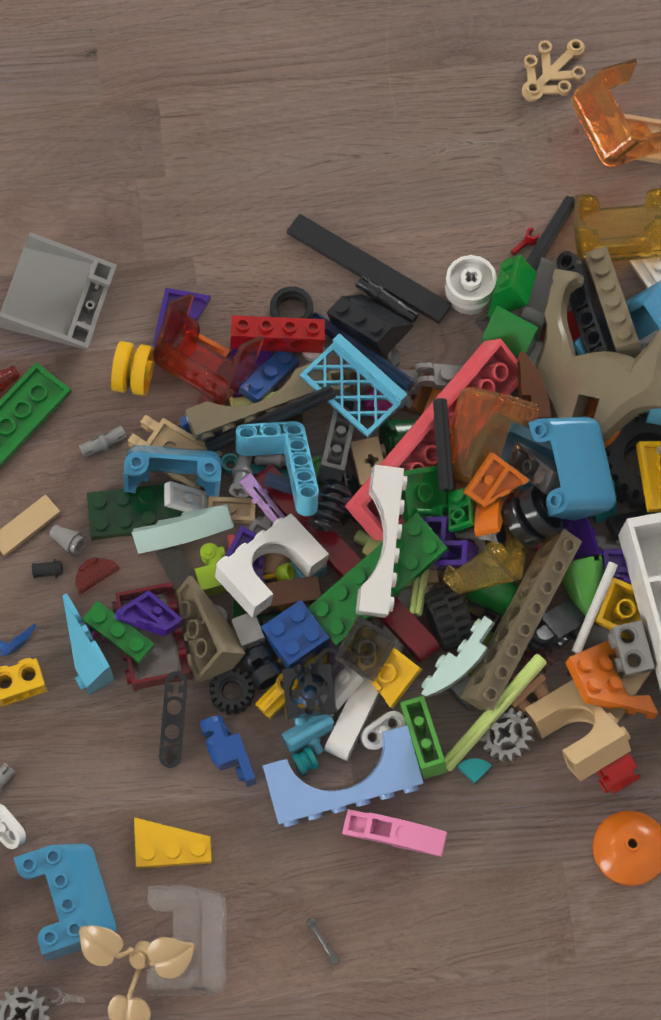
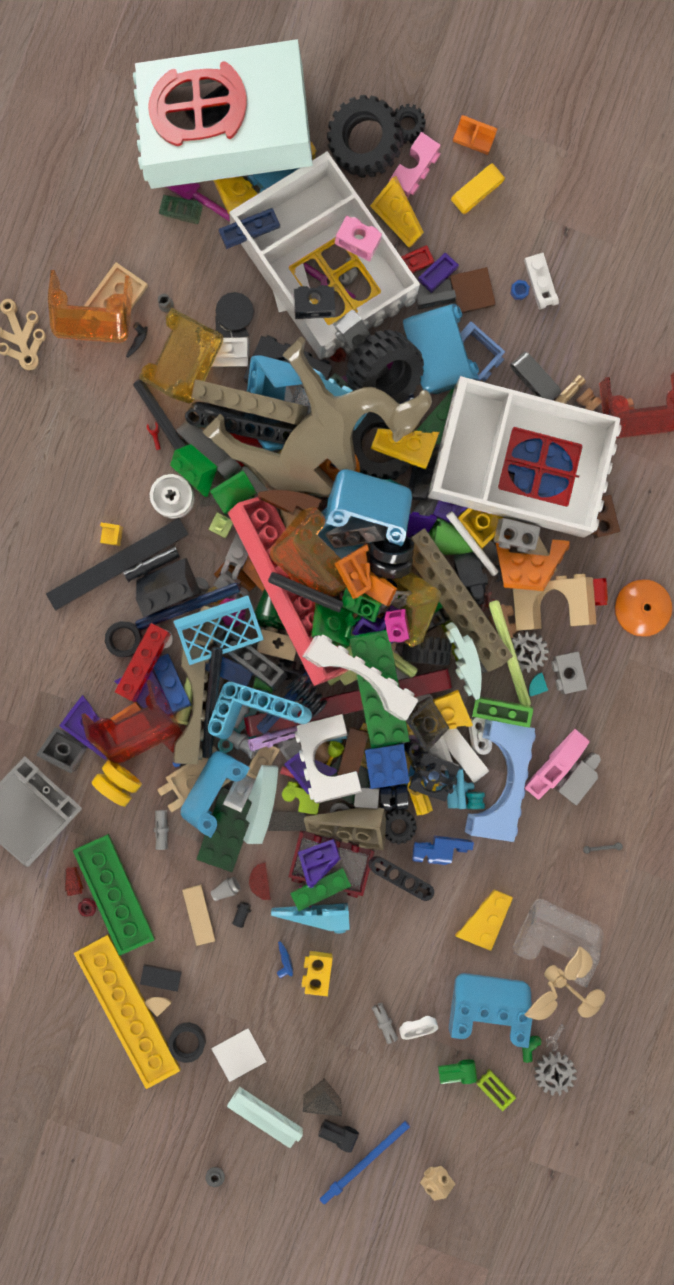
camera: 60 degrees left, 20 degrees up
none -> dark grey slope [36,727,88,773]
none -> yellow panel [100,522,123,546]
none -> black bar [126,322,148,358]
none -> blue plate [205,653,253,686]
none -> yellowish green tile [209,512,233,538]
none -> dark pink brick [385,609,410,642]
none -> green arm [522,1036,542,1063]
none -> light grey brick [551,652,587,694]
none -> light grey hinge [555,752,601,806]

